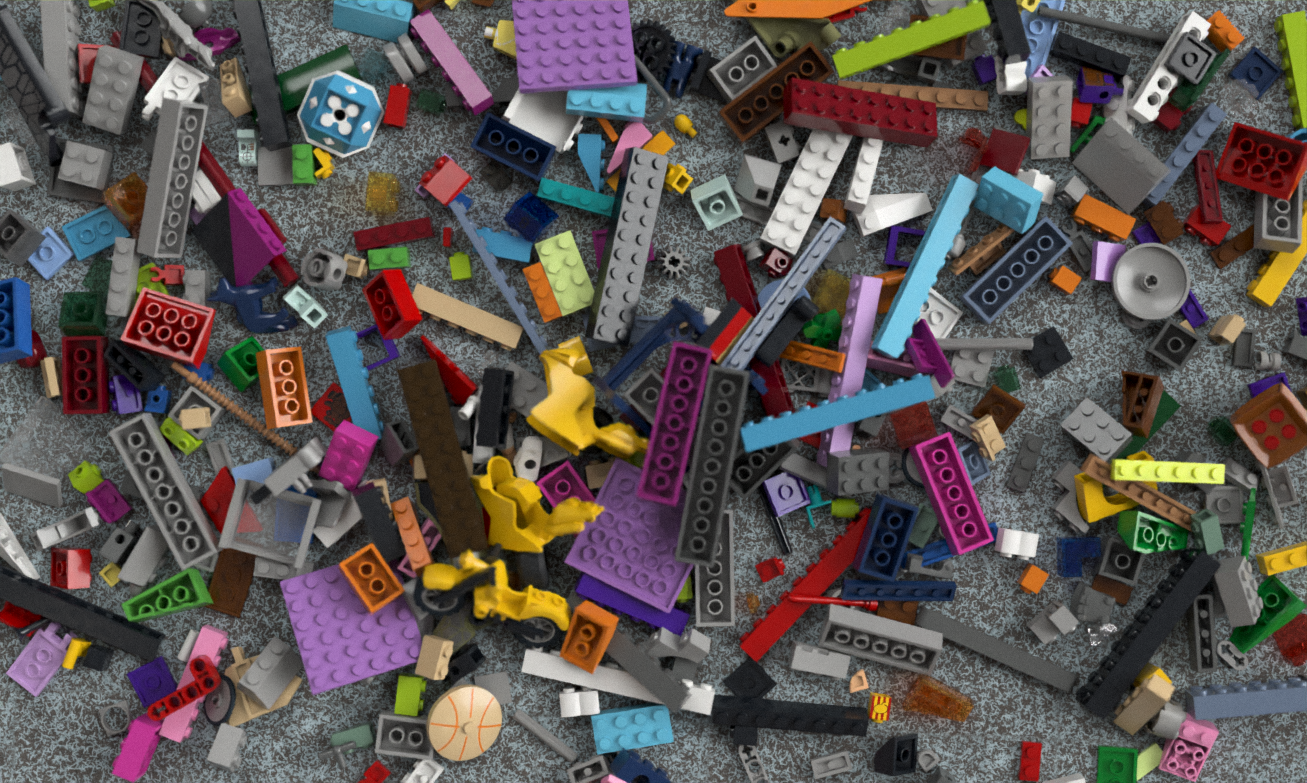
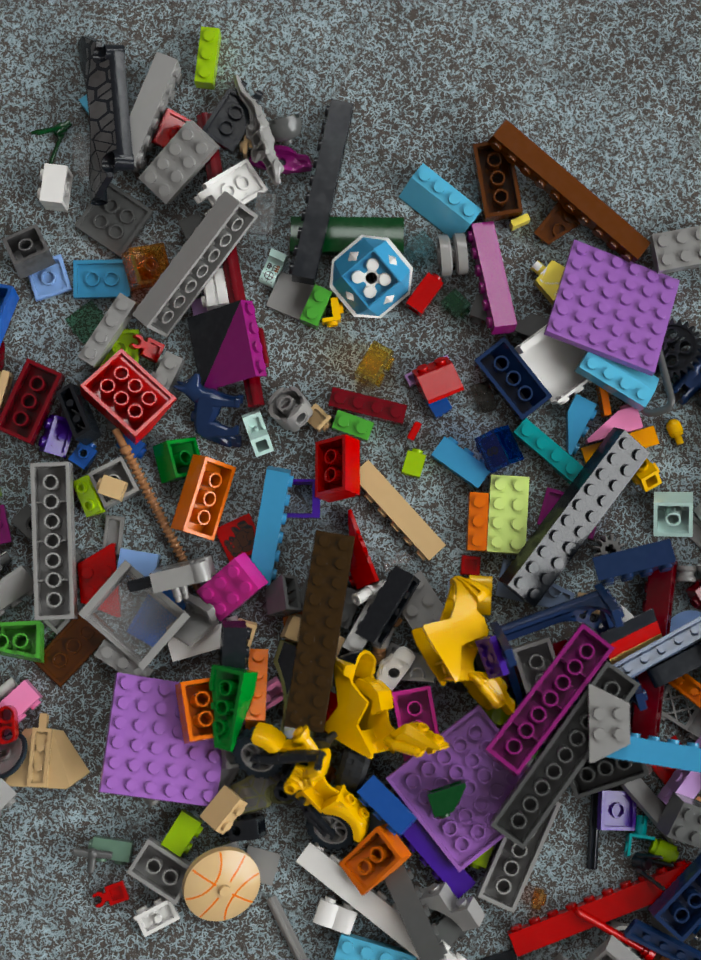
camera: 25 degrees right, 5 degrees down
light grey brick [58,141,113,191] -> none
clear green brick [58,291,108,337] -> none
tan slope [220,57,252,118] -> none
light grey slope [237,636,303,710] -> none
sand blue plate [449,200,548,355] -> none
tan brick [585,457,619,489] -> none
red bracket [755,556,786,583] -> none
none -> green wedge [209,664,258,752]
none -> blue brick [357,775,418,836]
none -> dark green slope [426,779,467,819]
none -> red tile [460,555,481,576]
none -> dark purple bracket [475,635,509,679]
none -> light grey wing [588,684,630,763]
none -> dark blue brick [591,539,676,587]
none -> black plant [631,852,674,891]

